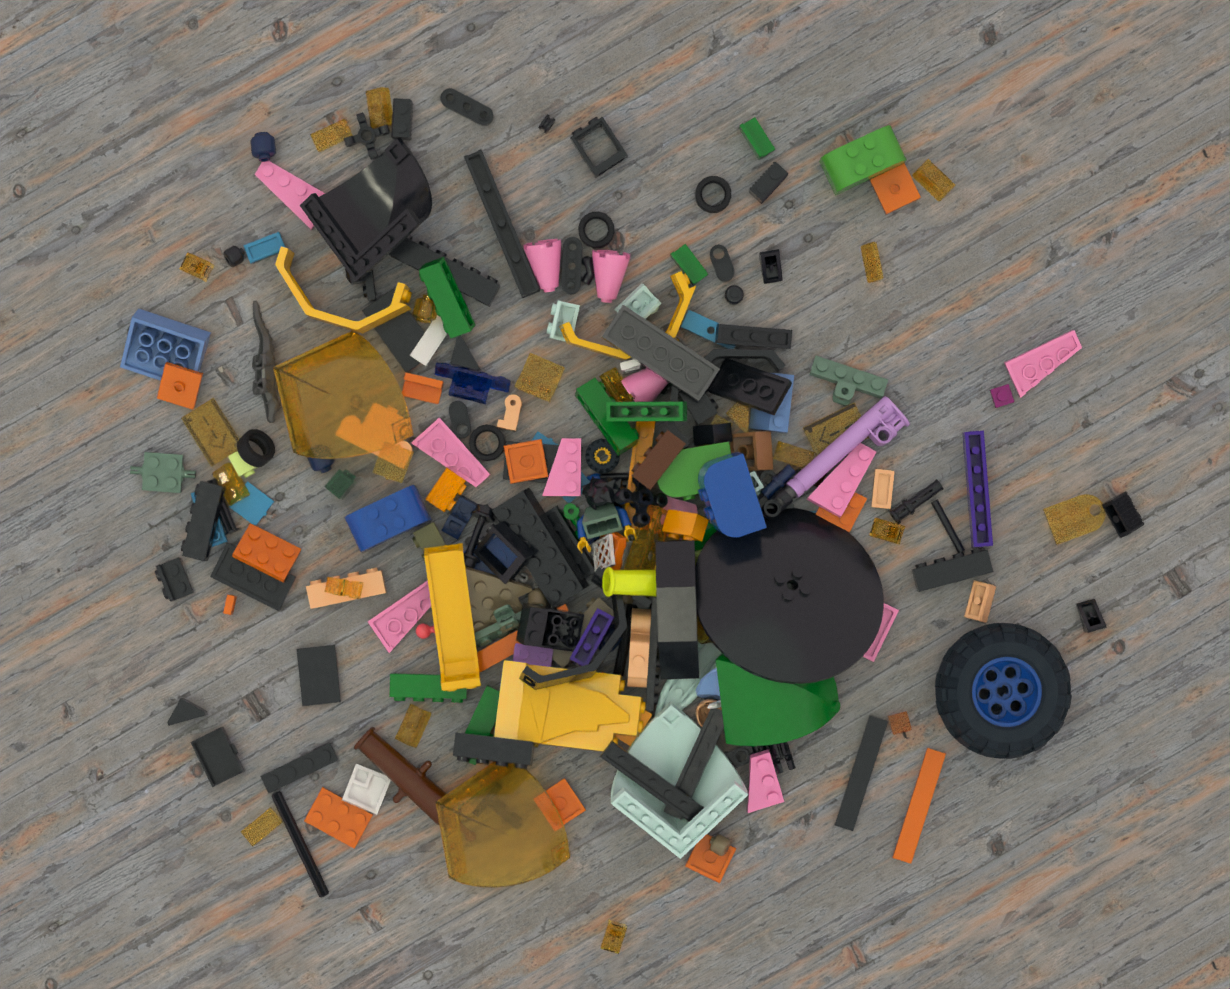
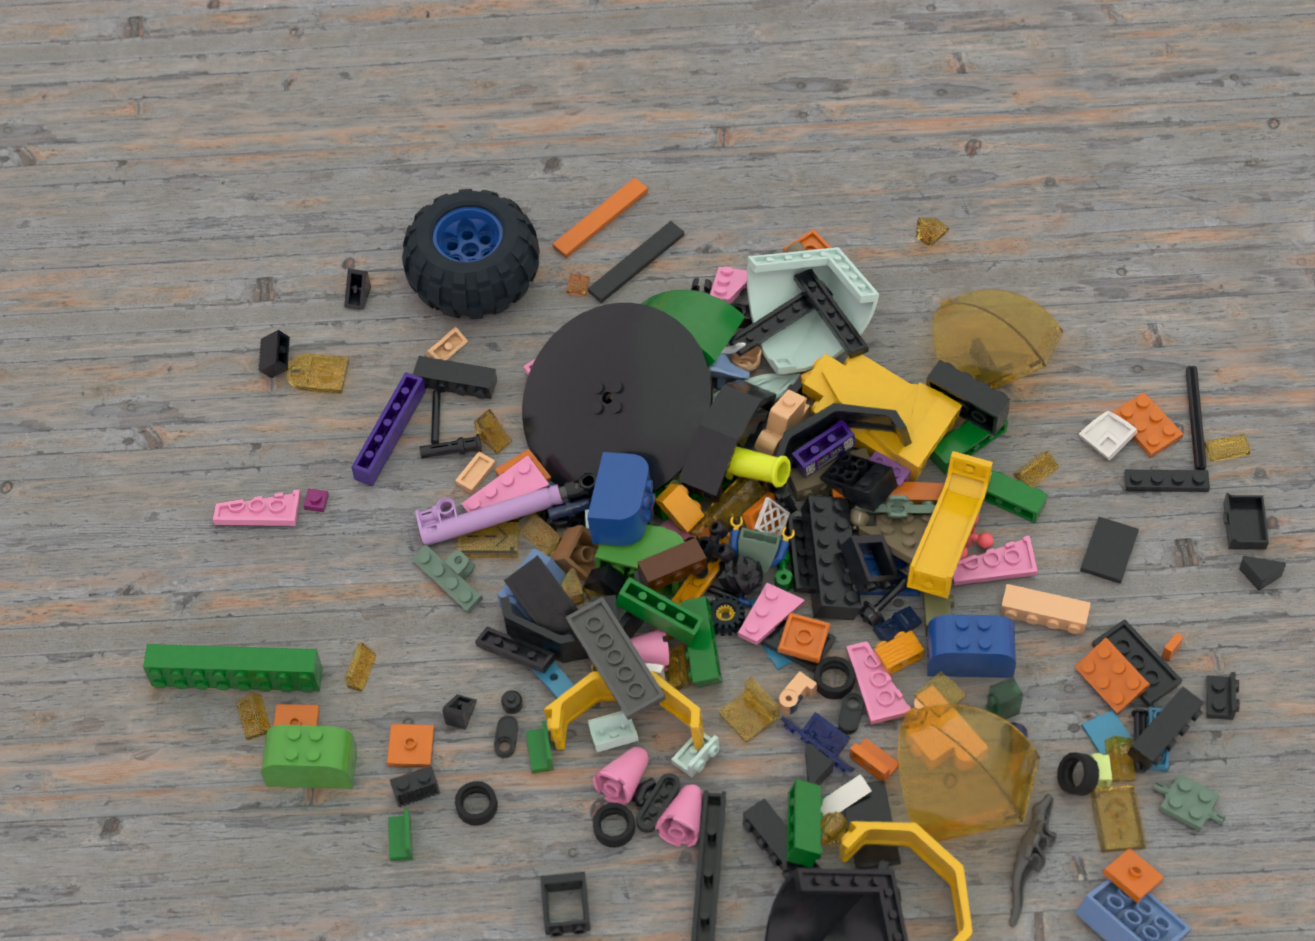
camera: 155 degrees left, 30 degrees down
clear yellow leg [324,577,363,599] -> none
reddish brown piece [354,727,477,841] -> none
orange plate [533,778,586,831] -> none
none -> green brick [143,644,323,693]
none -> orange plate [387,724,435,767]

